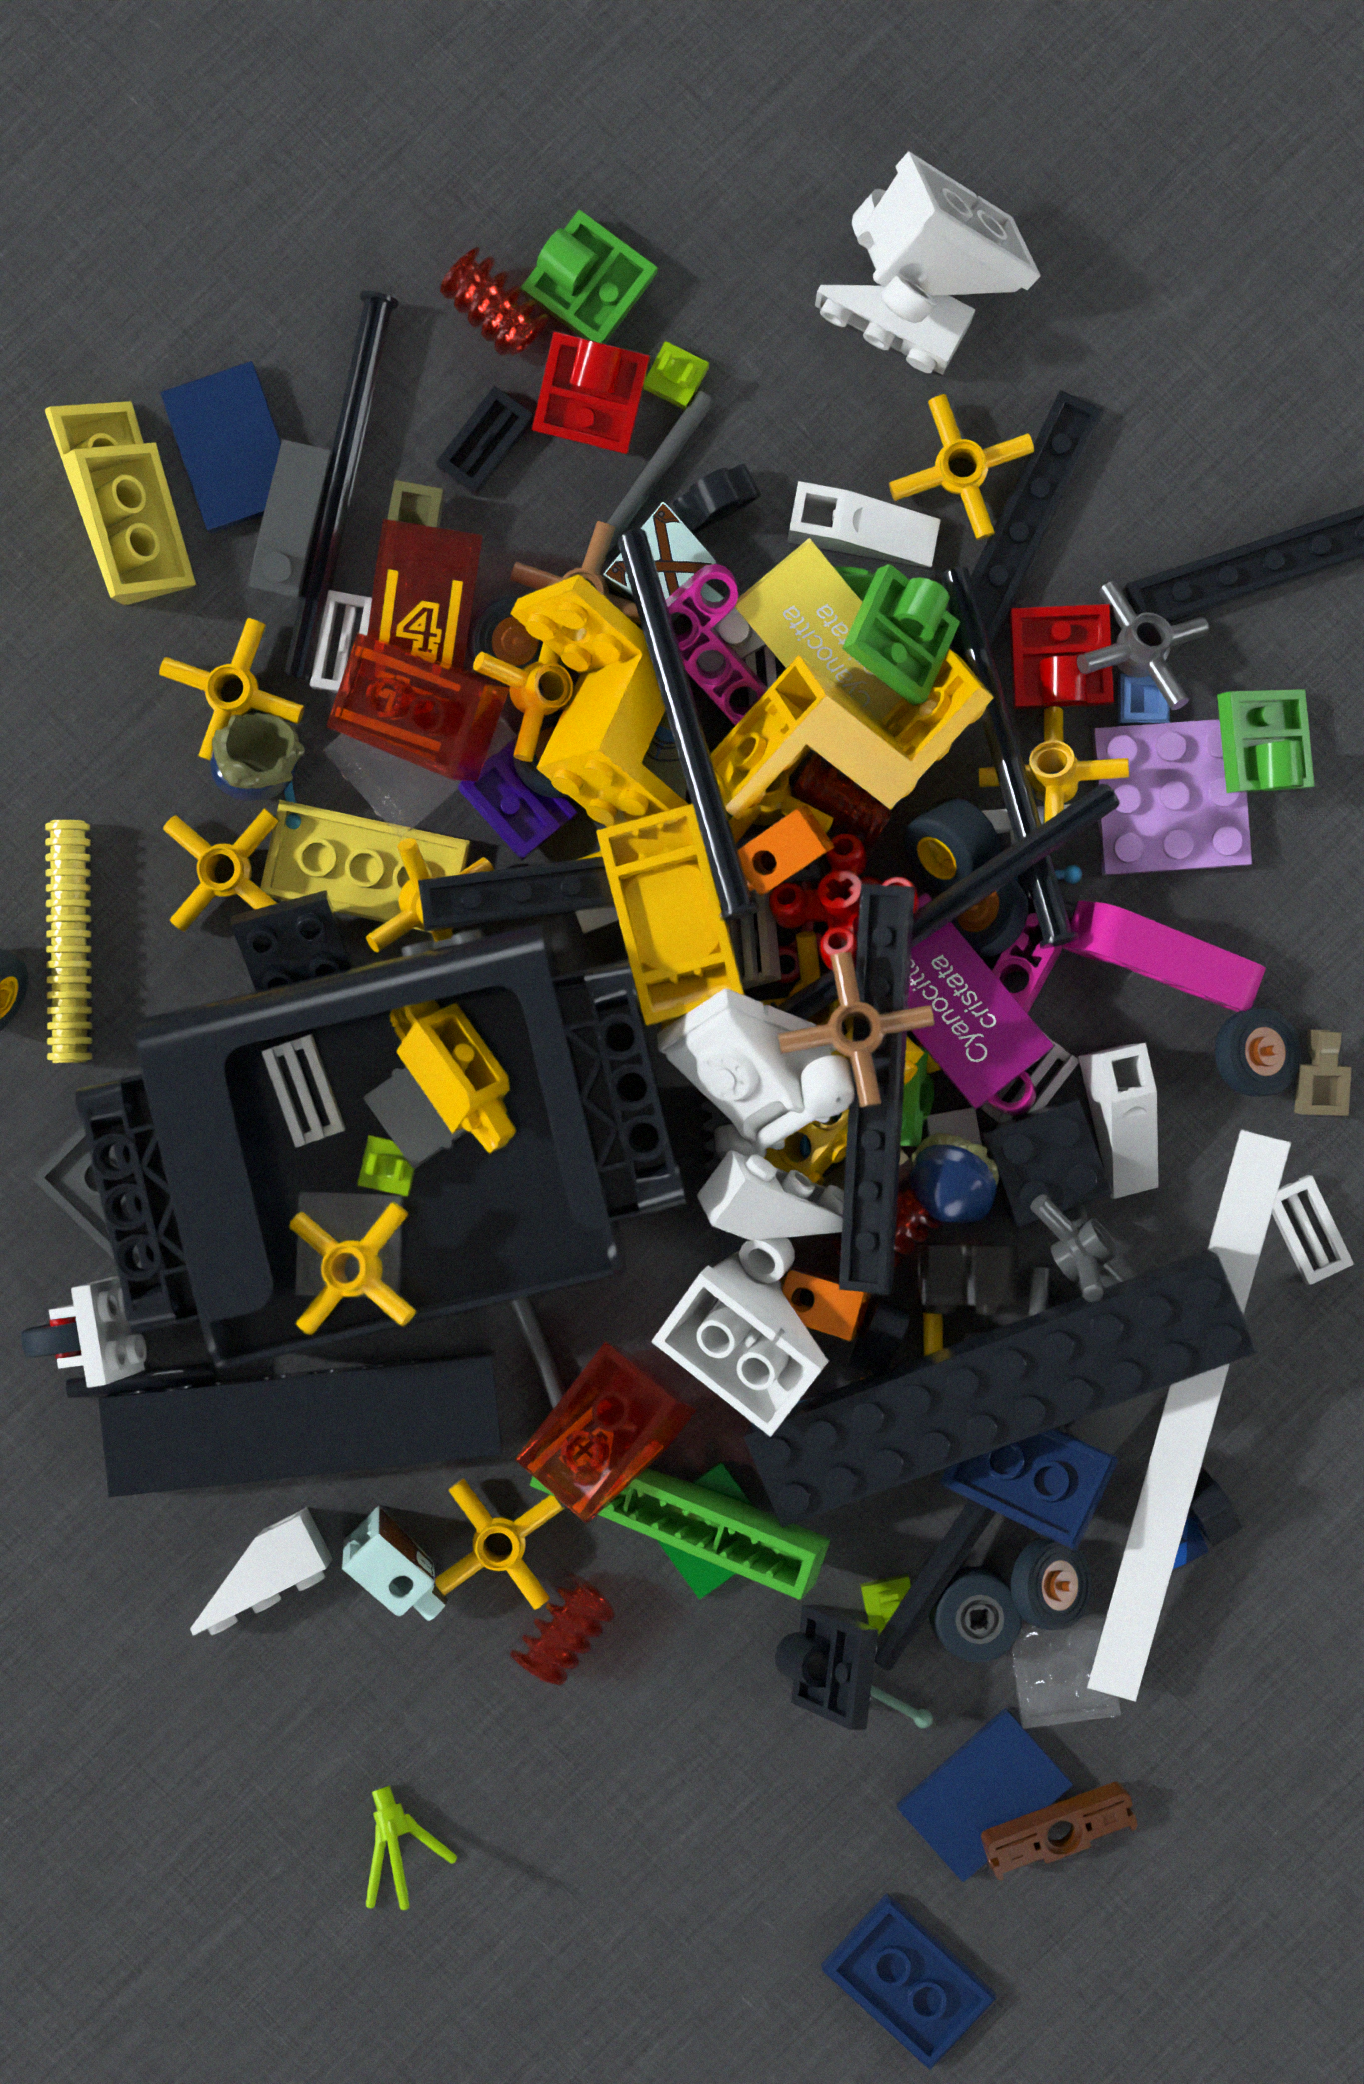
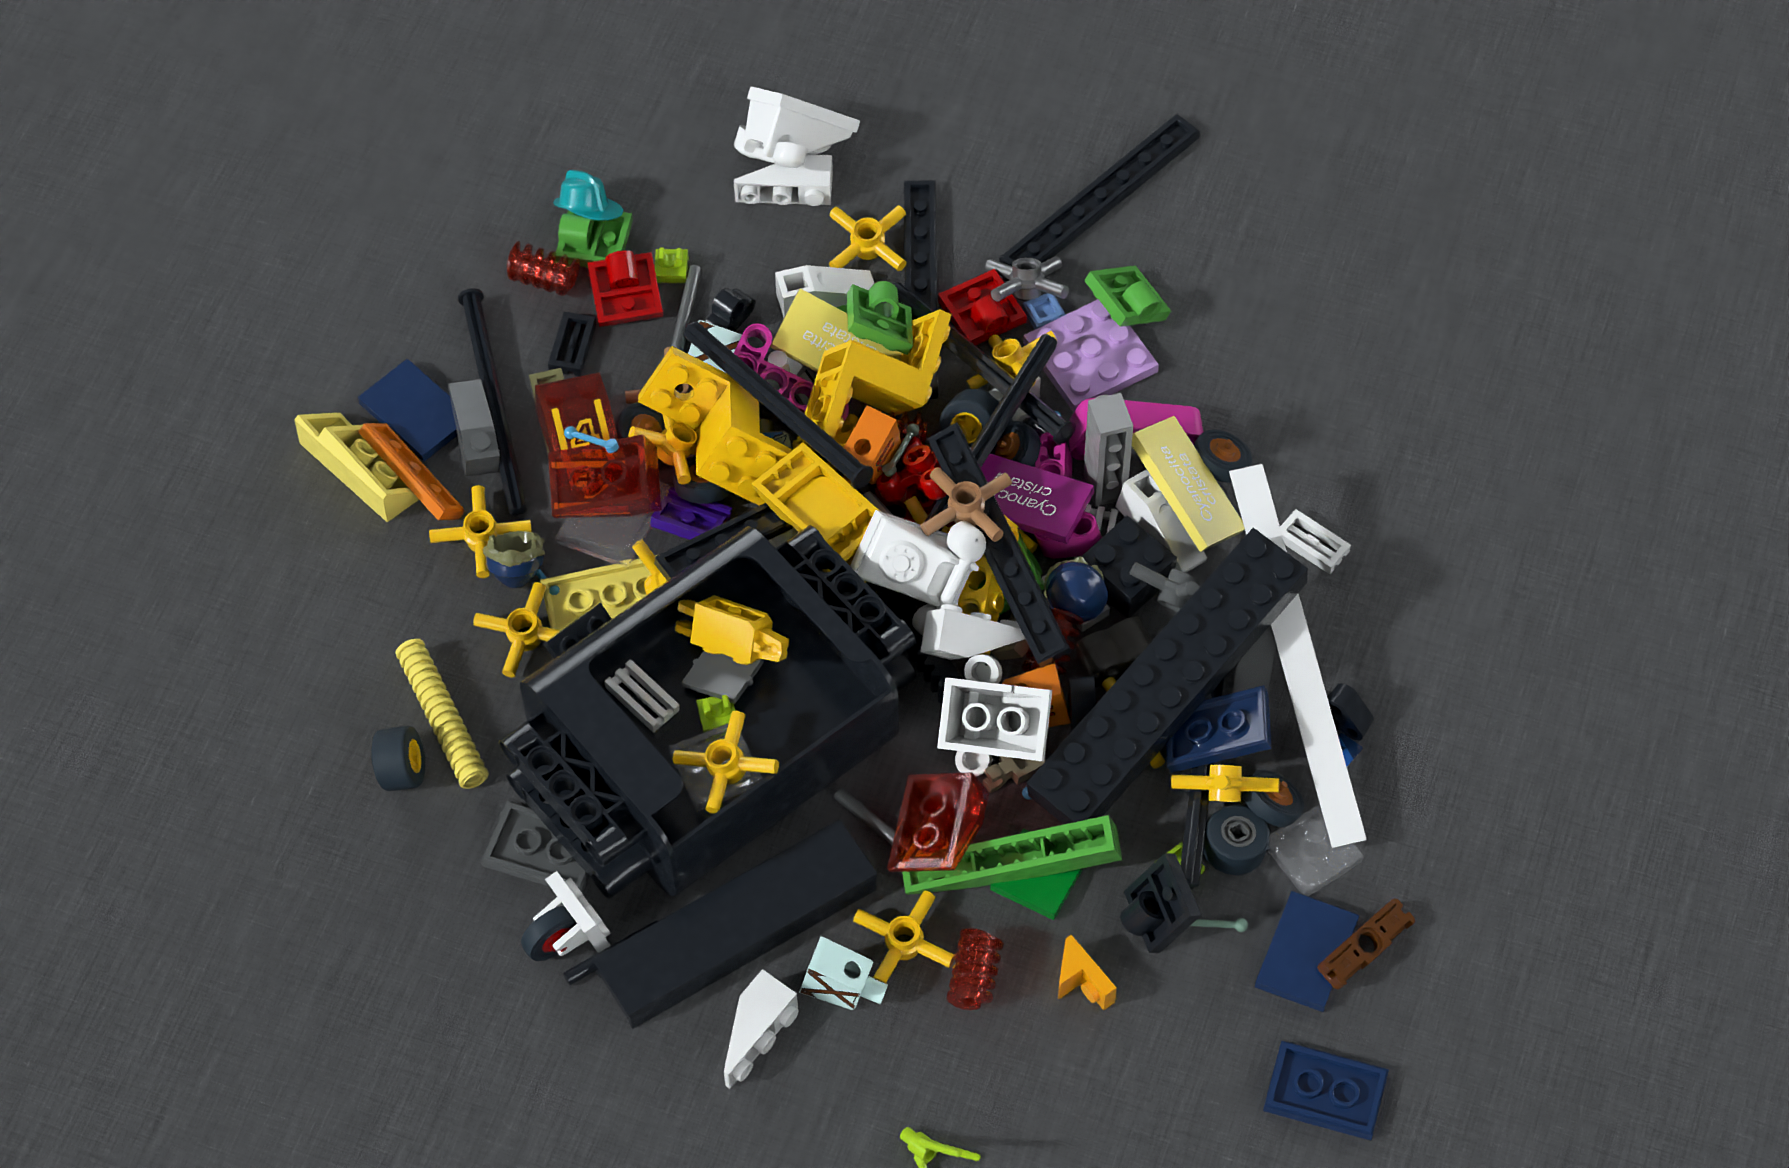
camera: 25 degrees left, 30 degrees down
white tile [310,590,376,697] -> none
dark tan plate [1294,1029,1352,1116] -> none
none -> orange tile [358,423,465,520]
none -> teal piece [553,169,623,220]
none -> dark azure hinge [564,426,619,453]
none -> sand green hinge [882,423,919,477]
none -> light orange slope [1058,935,1117,1010]
none -> light grey brick [1083,393,1133,507]
none -> light yellow tile [1132,416,1245,552]
none -> yellow bar [1171,765,1279,802]

